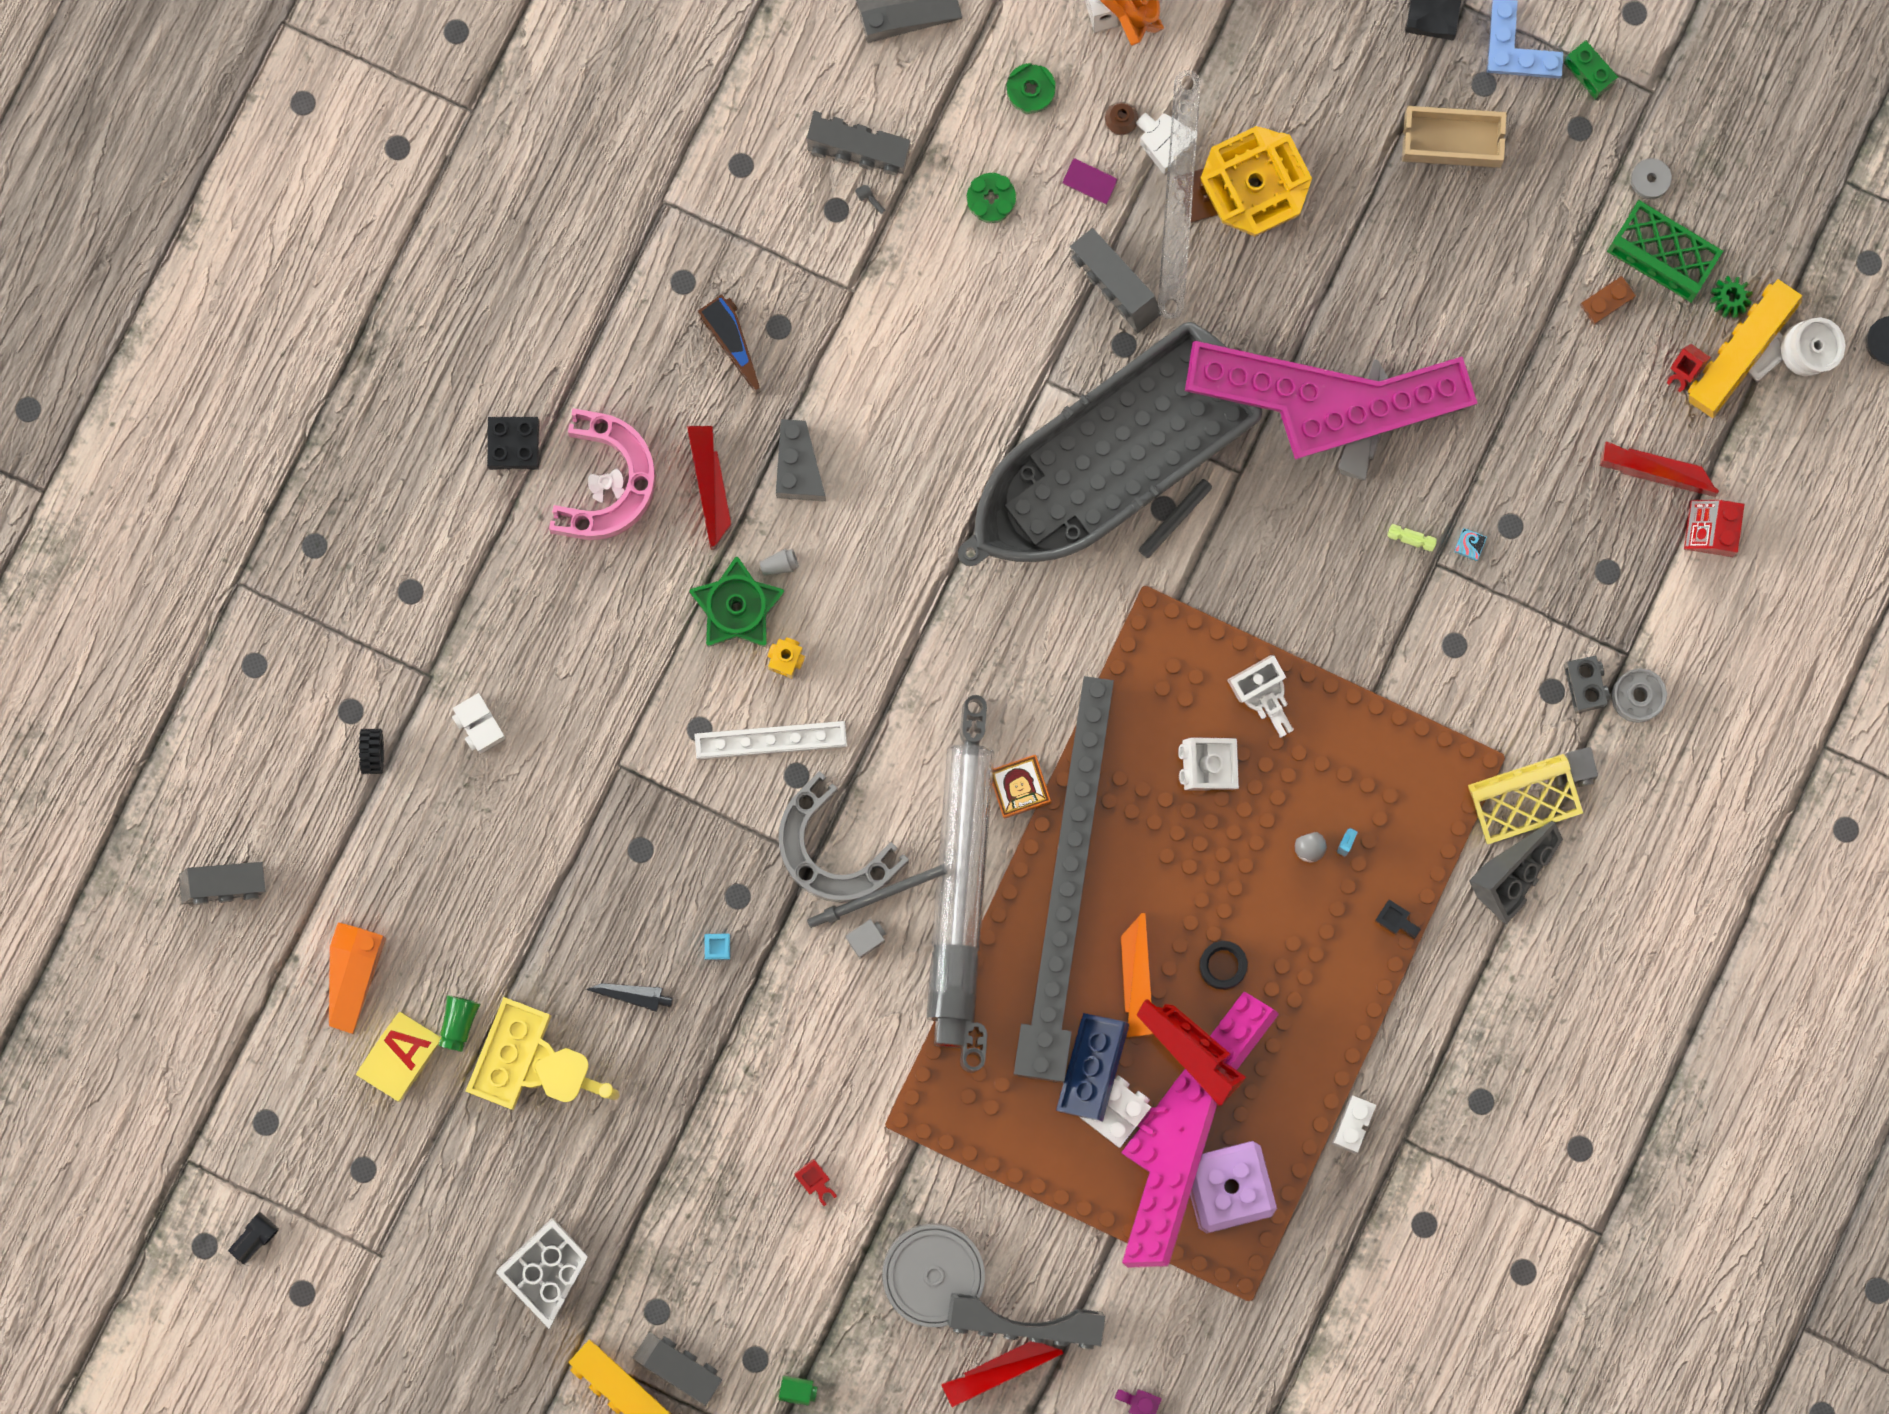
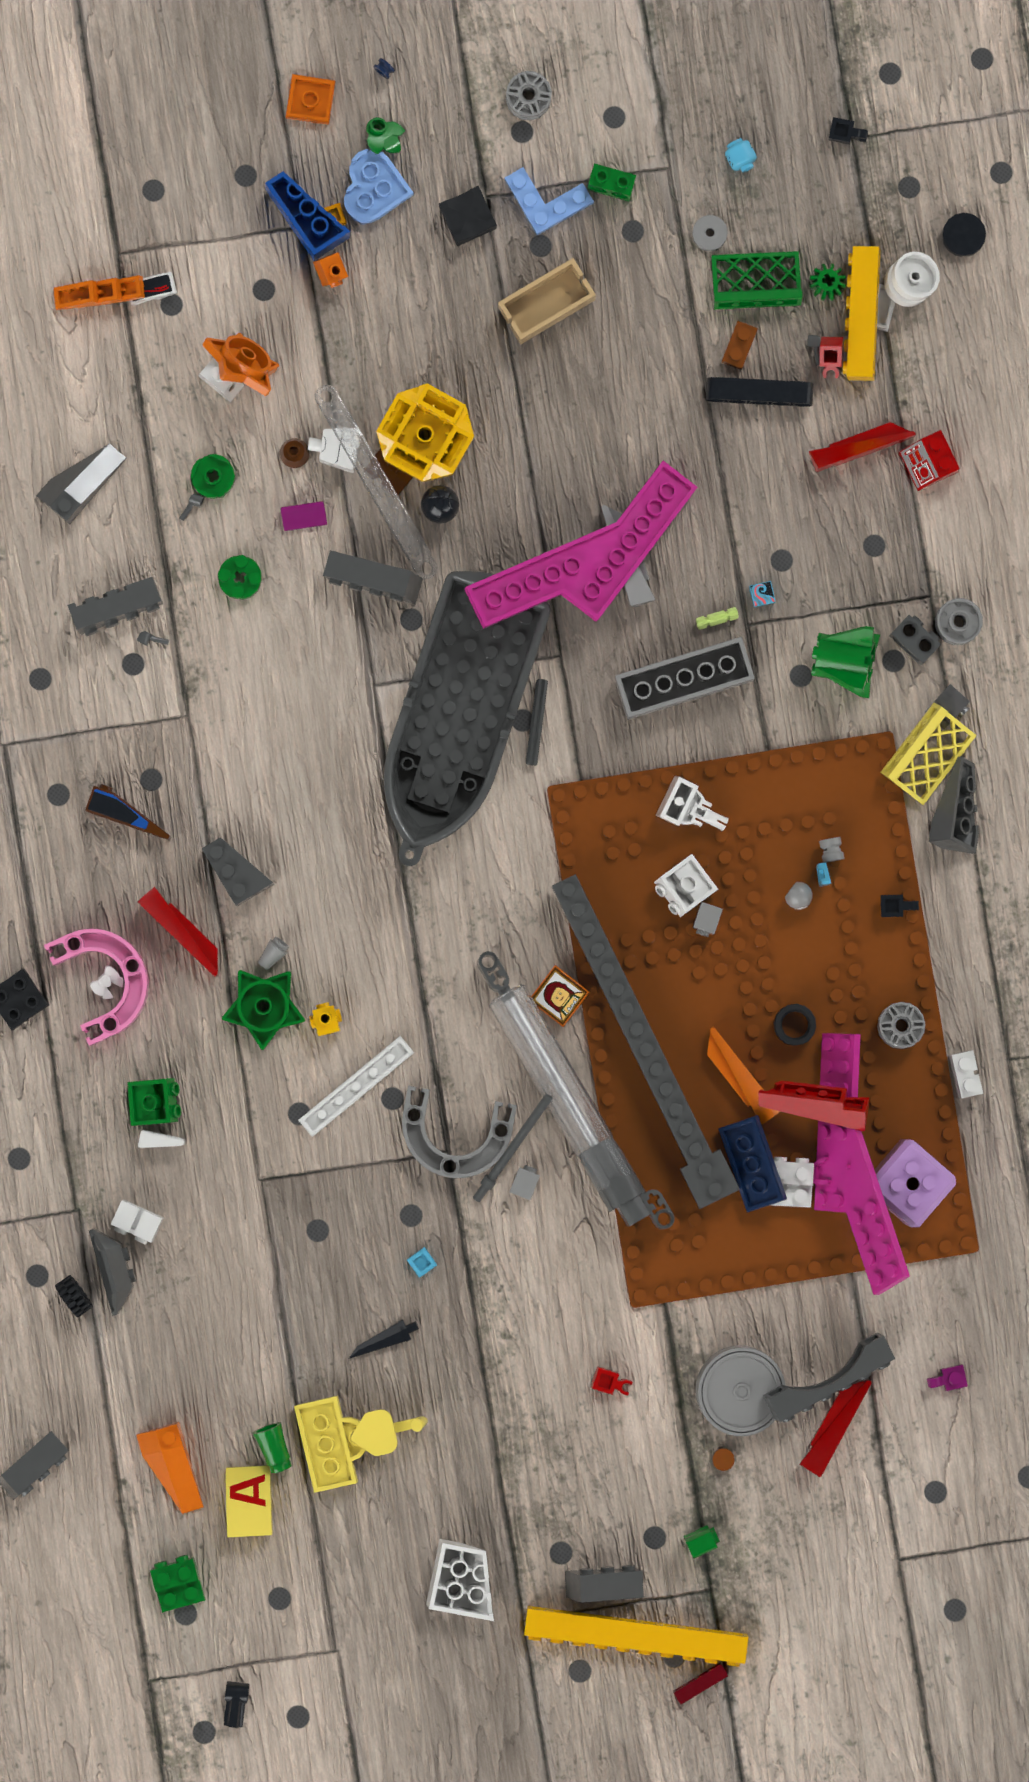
camera: 35 degrees left, 5 degrees up
none -> dark grey wedge [89,1229,136,1316]
none -> green plate [127,1078,181,1126]
none -> white slope [138,1130,186,1148]
none -> green plate [150,1555,206,1613]
none -> dark grey hand [179,494,204,521]
none -> black piece [421,485,459,524]
none -> light grey brick [615,637,755,720]
none -> light grey brick [692,902,723,937]
none -> black beam [706,377,814,407]
none -> dark orange tile [712,1448,735,1471]
none -> medium azure head [725,138,757,173]
none -> dark grey hand [807,335,820,366]
none -> green brick [811,626,880,698]
none -> light grey wheel [819,837,845,863]
none -> black plate [828,117,868,145]
none -> light grey wheel [877,1002,925,1049]

